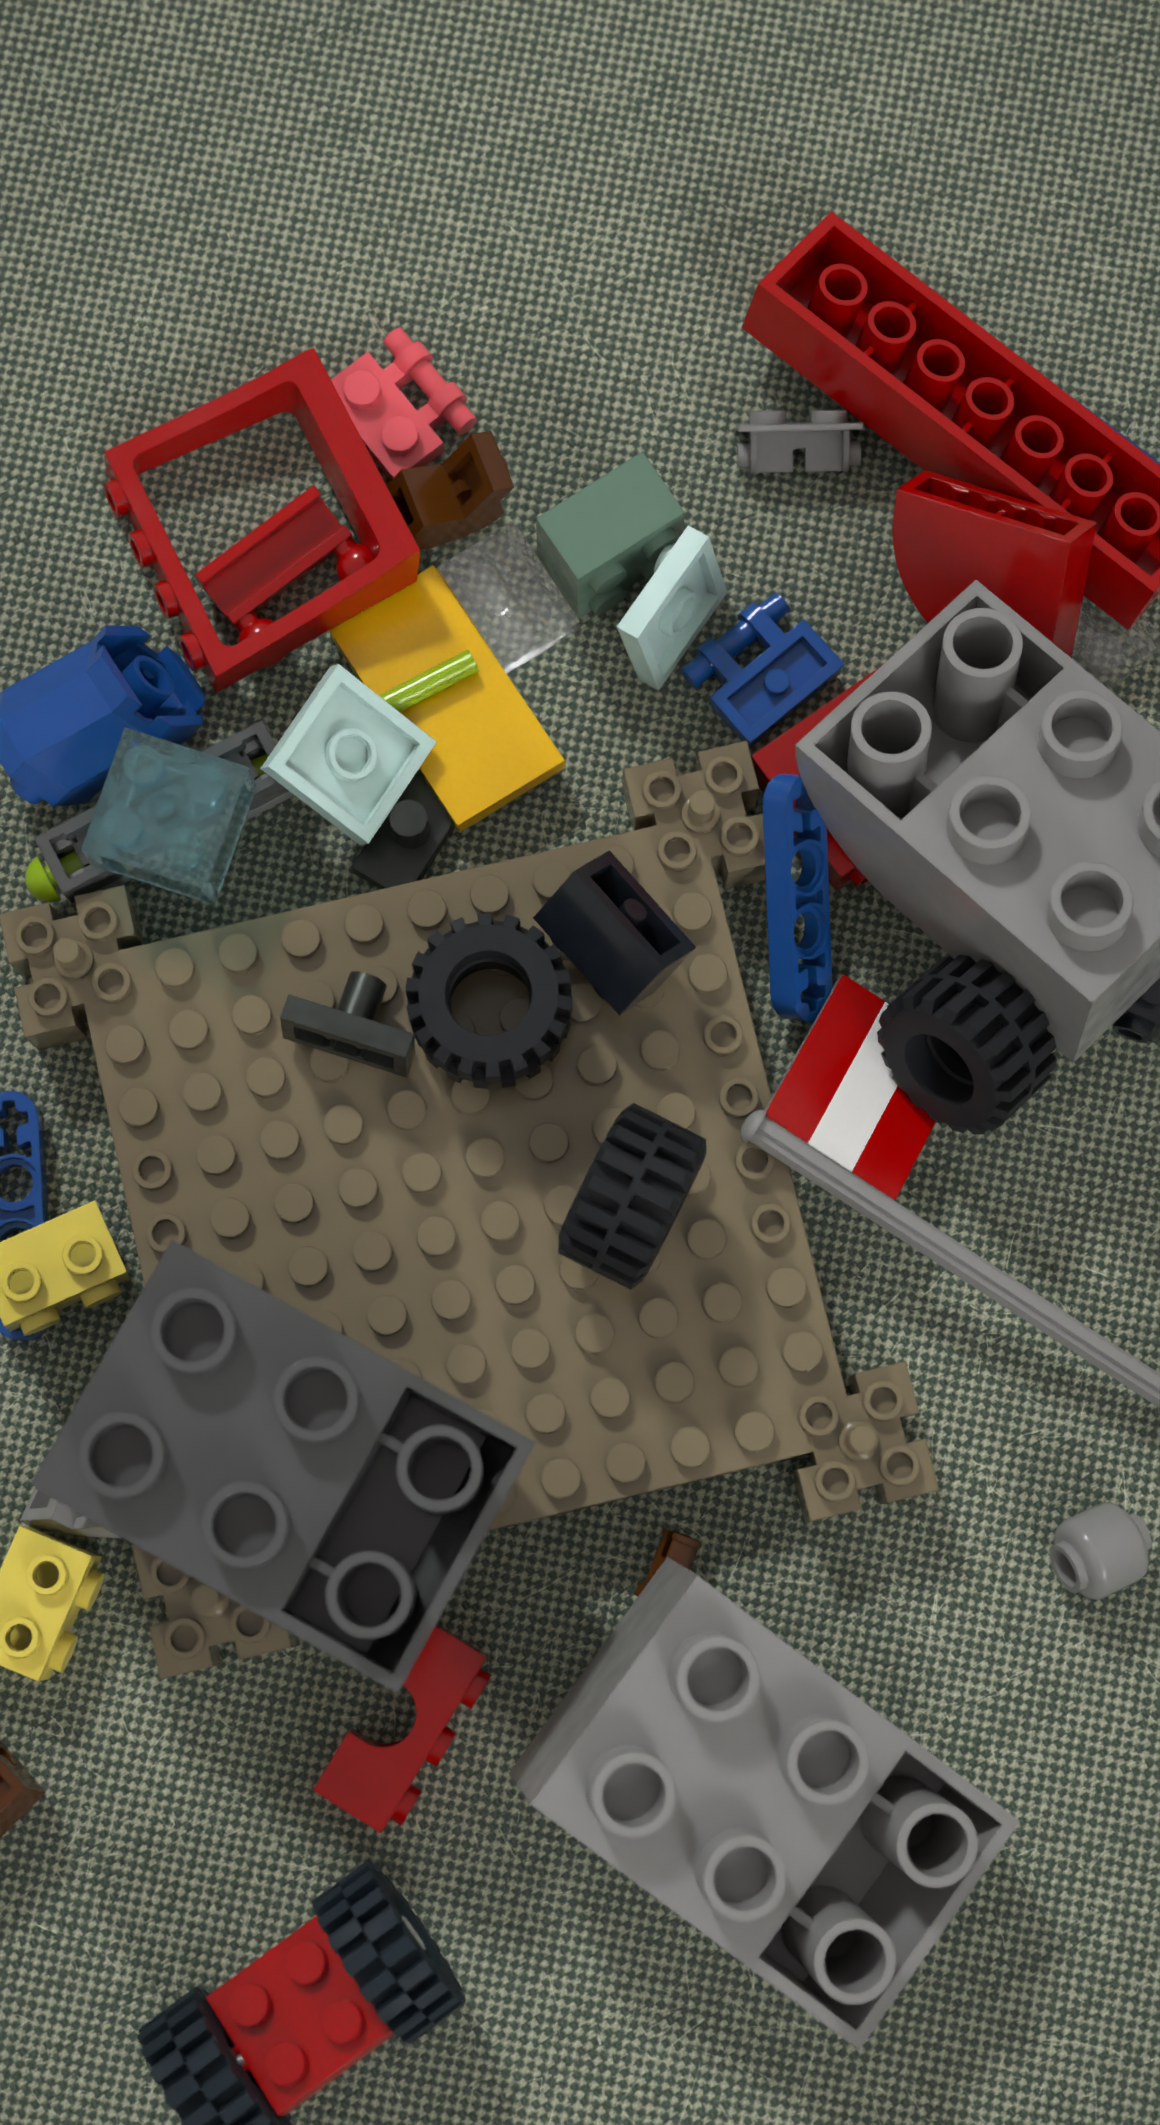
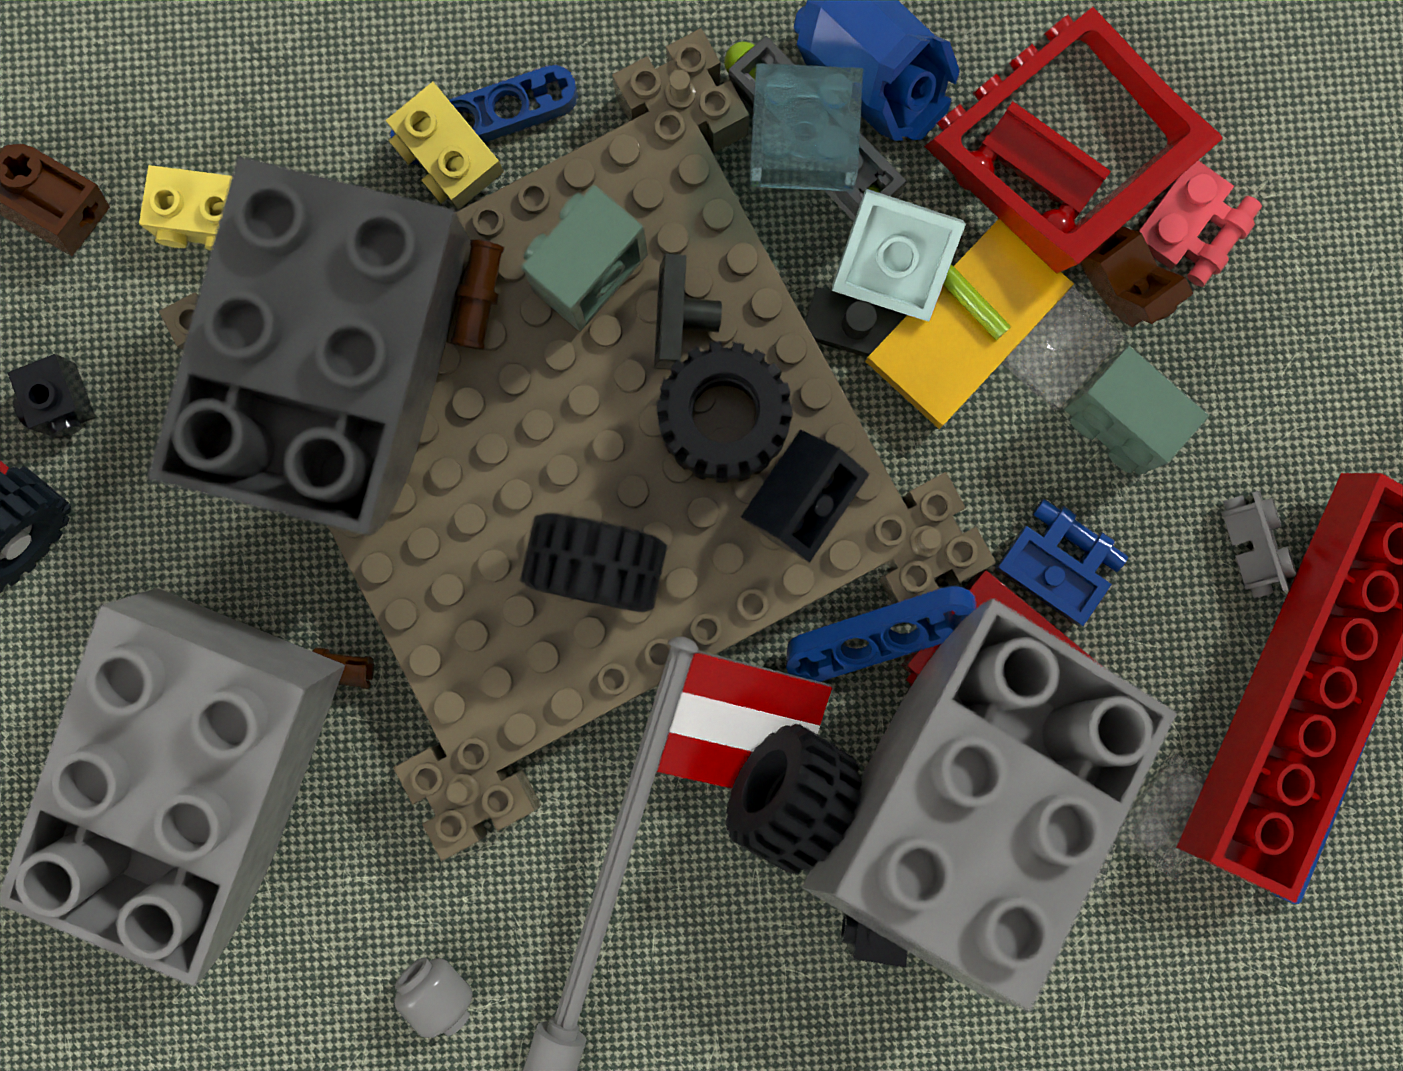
camera: 80 degrees right, 5 degrees up
red arch [313,1623,492,1833] -> none
light aqua plate [617,525,727,691] -> none
red brick [892,470,1097,658] -> none
none -> black brick [7,354,96,438]
none -> reddish brown pin [450,239,504,350]
none -> sand green brick [521,185,648,332]

